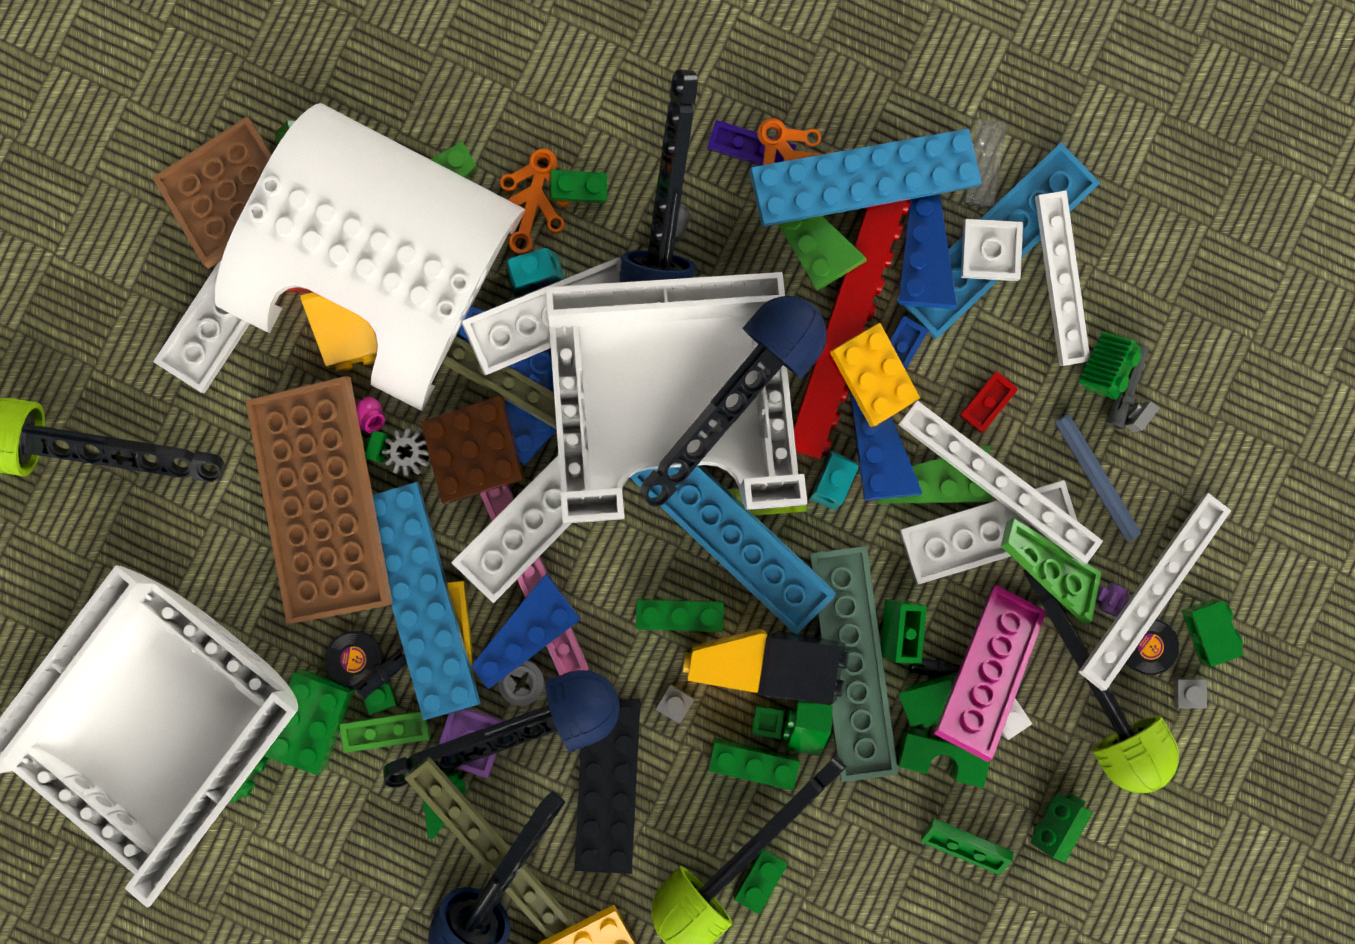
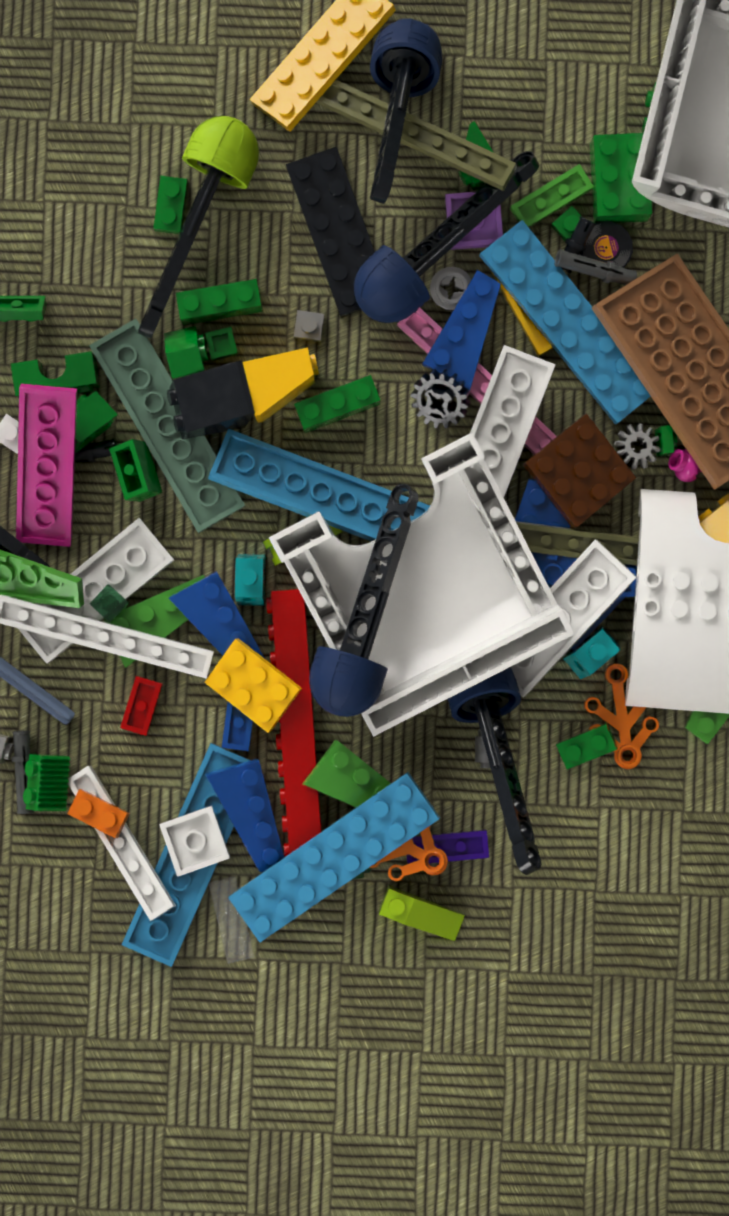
camera: 155 degrees right, 0 degrees up
none -> orange plate [67,789,130,838]
none -> clear green plate [90,584,129,623]
none -> lime slope [379,885,465,941]
none -> black gear [410,369,471,429]
none -> dark grey pin [555,249,637,286]

